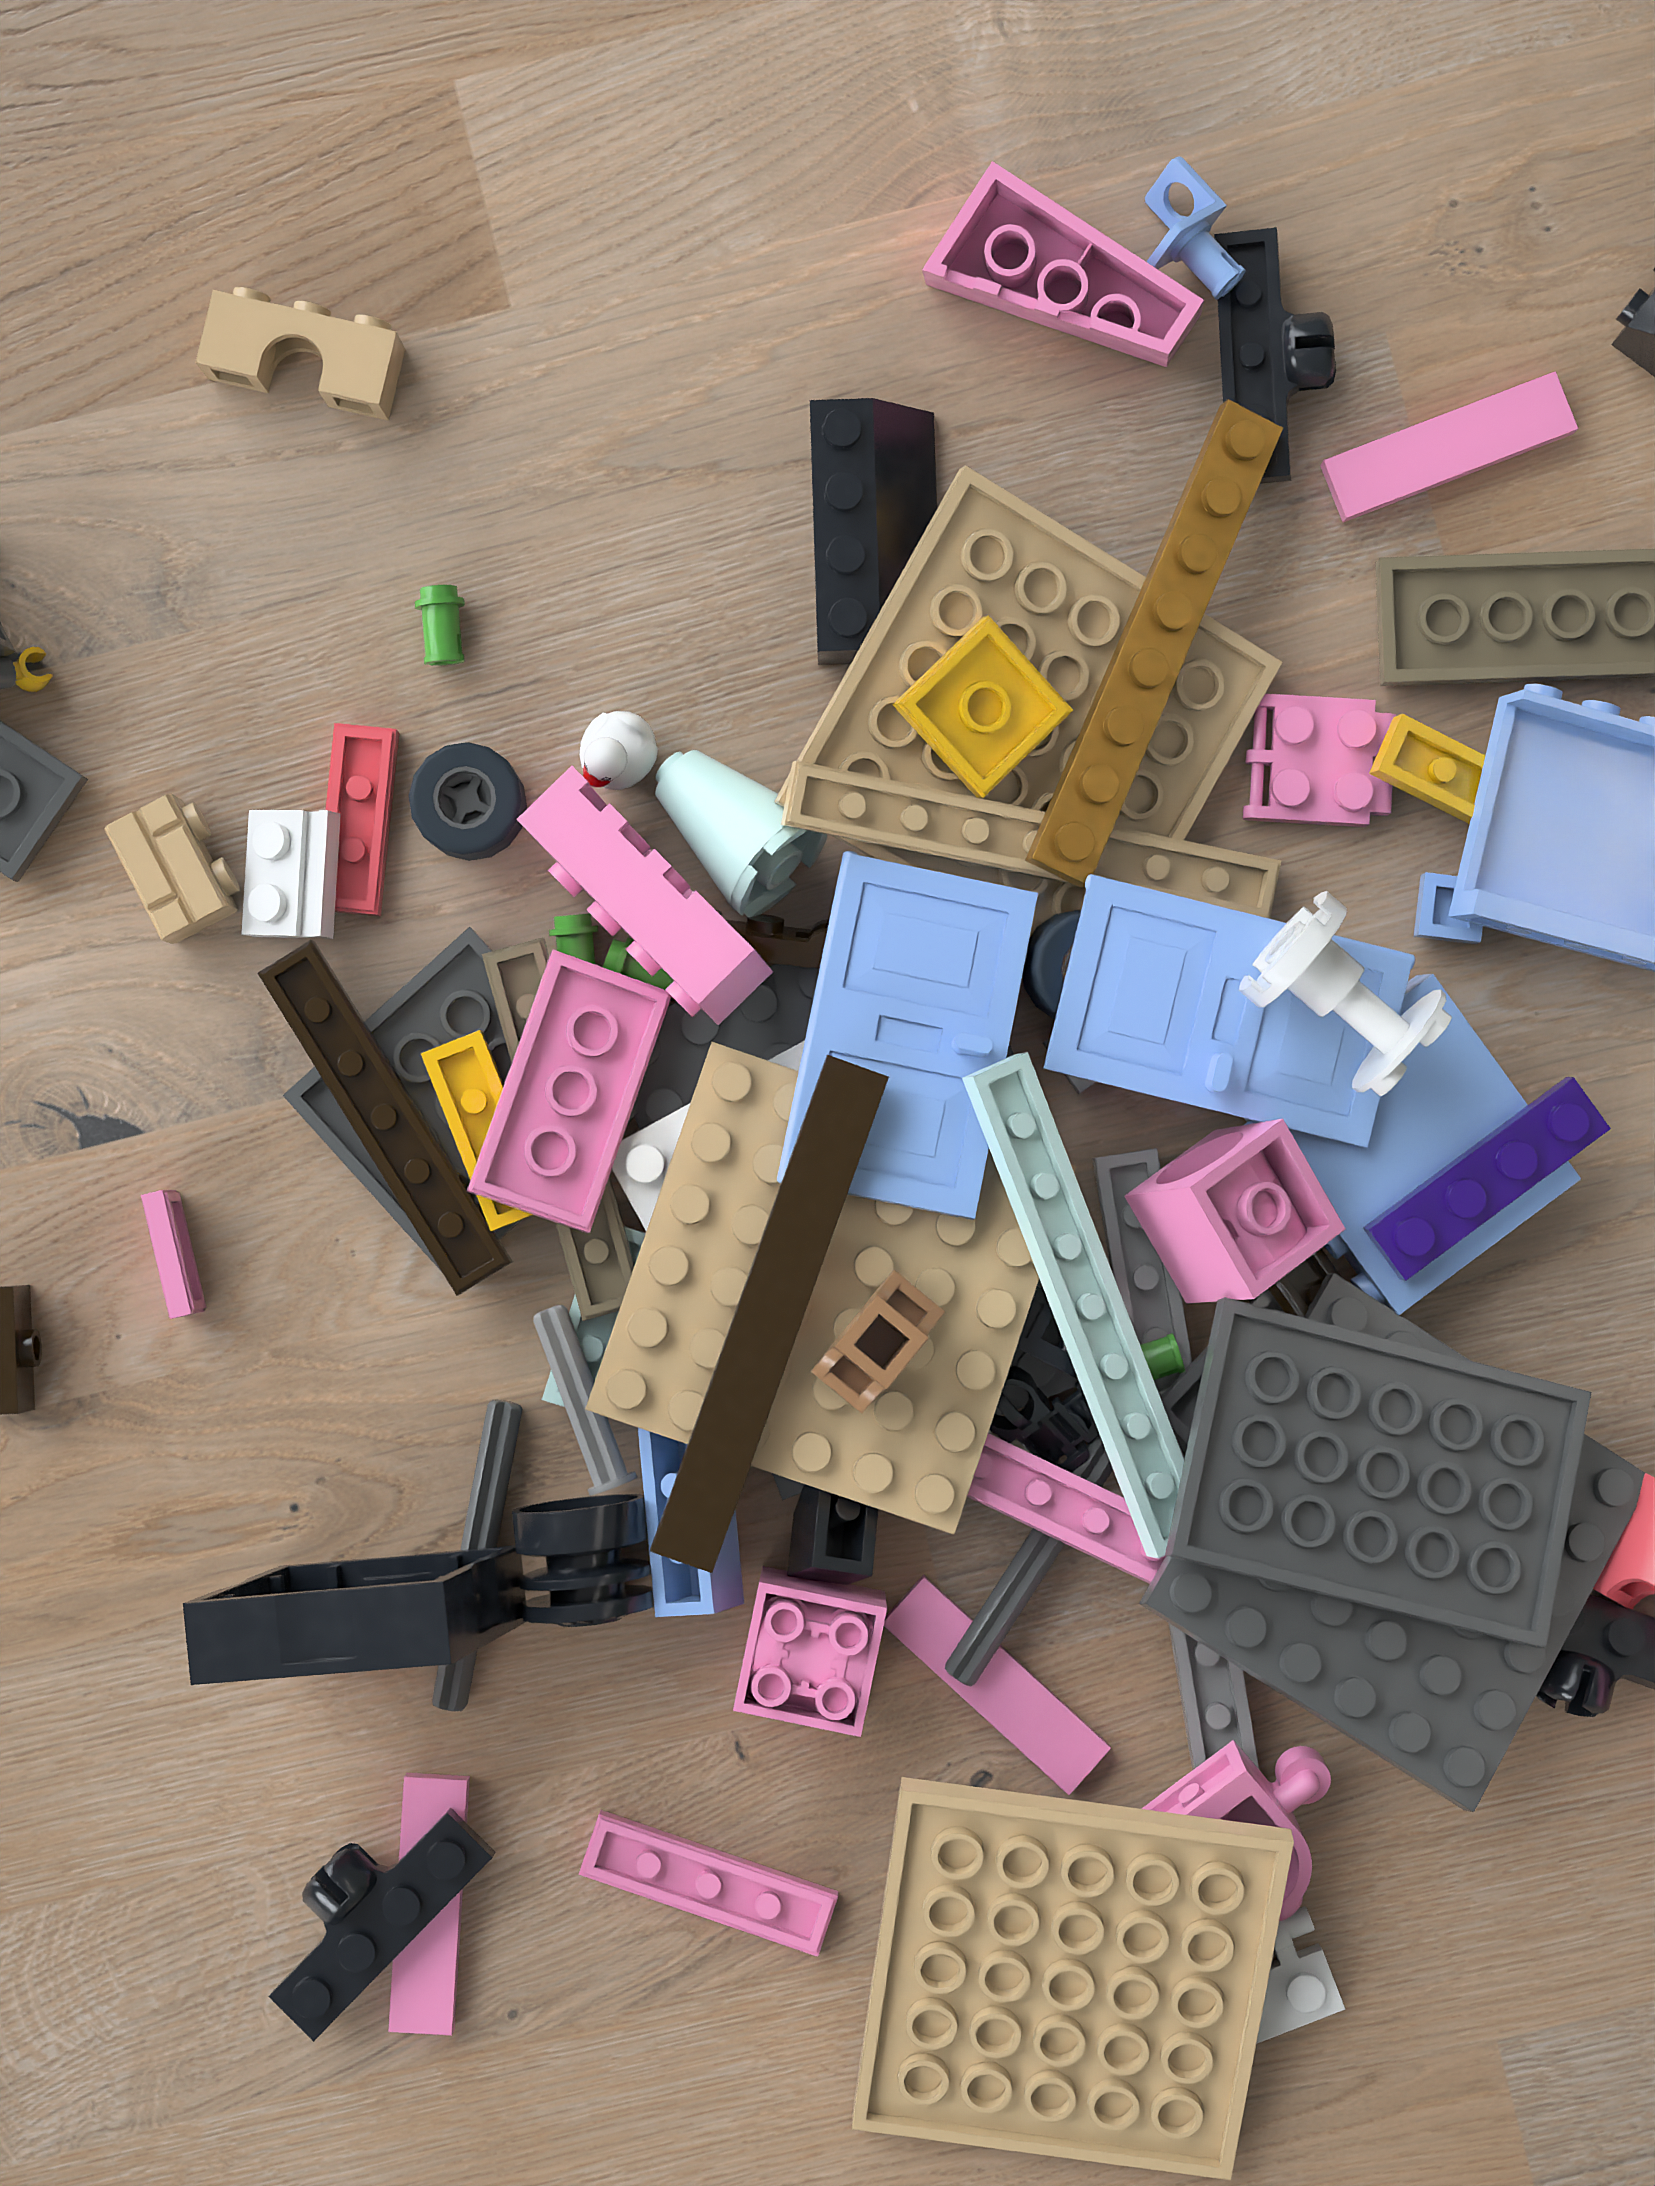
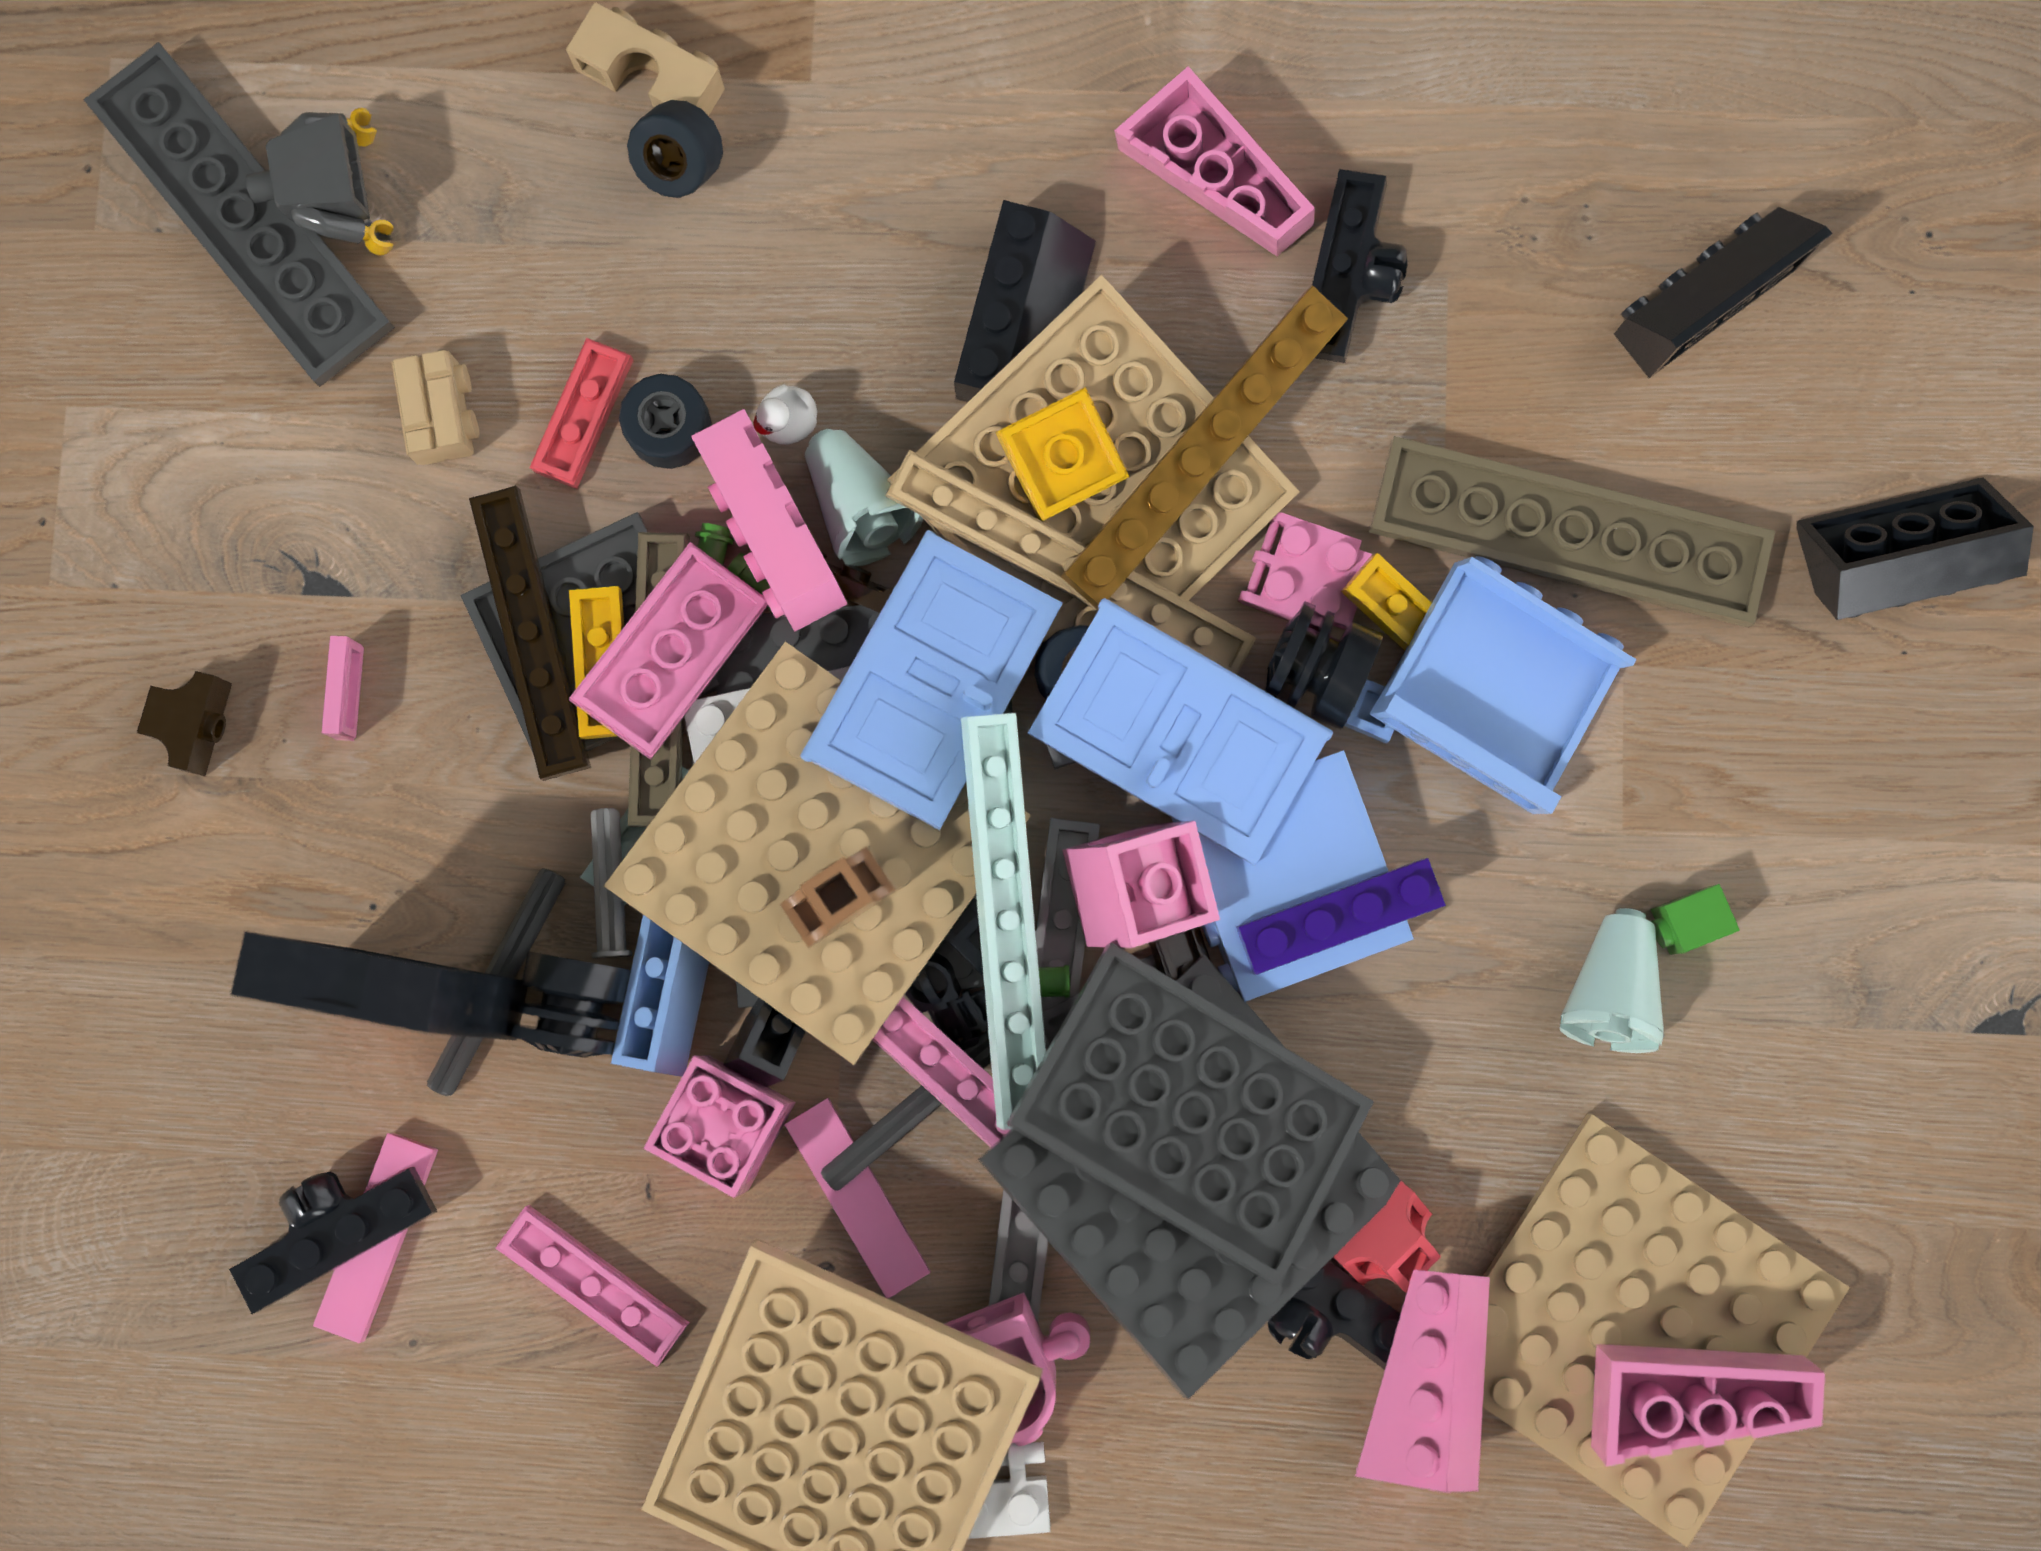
camera: 15 degrees right, 5 degrees down
white plate [241,810,341,939] -> none
bright green pin [415,585,465,666] -> none
dark brown tile [650,1055,889,1573] -> none
light blue bracket [1145,156,1246,300] -> none
white piece [1239,891,1452,1096] -> none
bright pink tile [1320,371,1578,523] -> none
none -> black wheel [627,100,723,198]
none -> black wheel [1265,601,1383,730]

